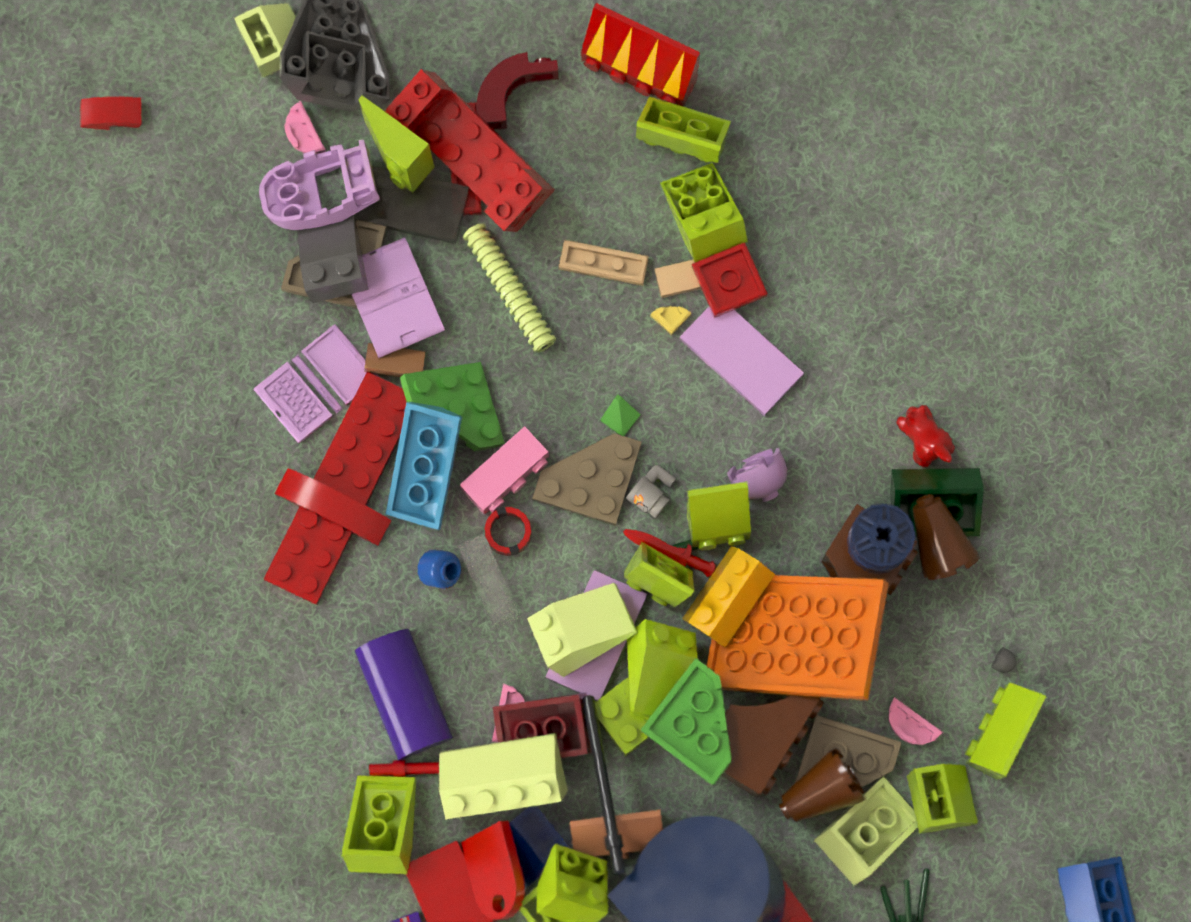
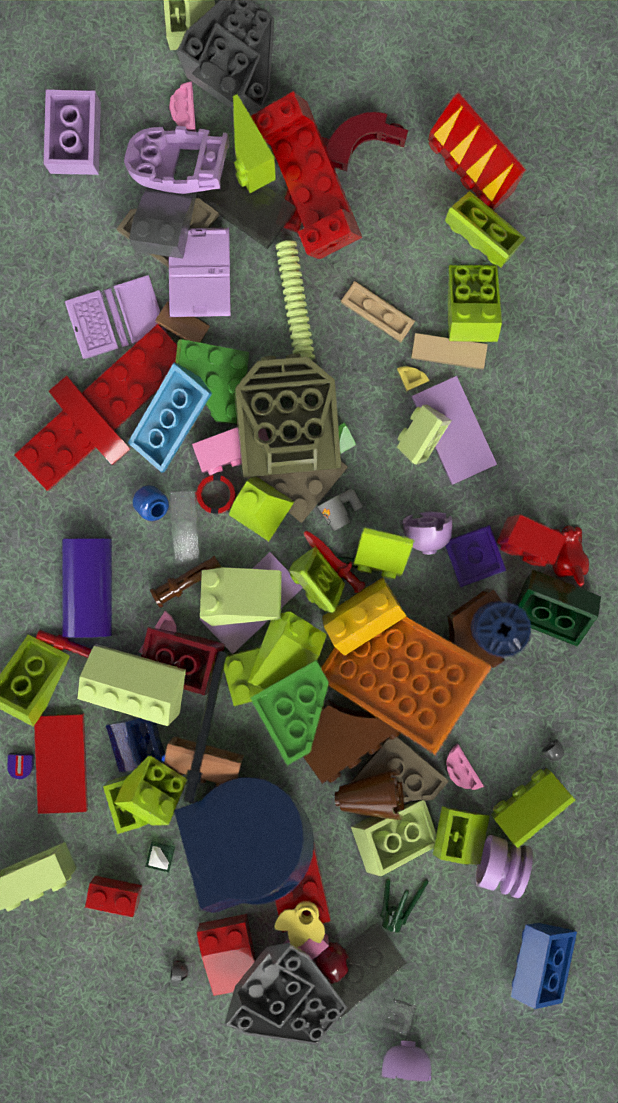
camera: 20 degrees right, 10 degrees up
red slope [80,96,142,130] -> none
red tile [461,821,525,920] -> none
red tile [691,242,768,318] -> none
reddish brown cone [913,494,980,580] -> none
none -> lavender brick [44,90,101,175]
none -> reddish brown pin [149,555,222,608]
none -> lime slope [229,477,294,541]
none -> olive hinge [234,354,341,478]
none -> yellowish green slope [397,405,452,465]
none -> dark purple tile [445,525,507,587]
none -> lavender wheel [476,835,533,898]
none -> red brick [496,515,567,567]

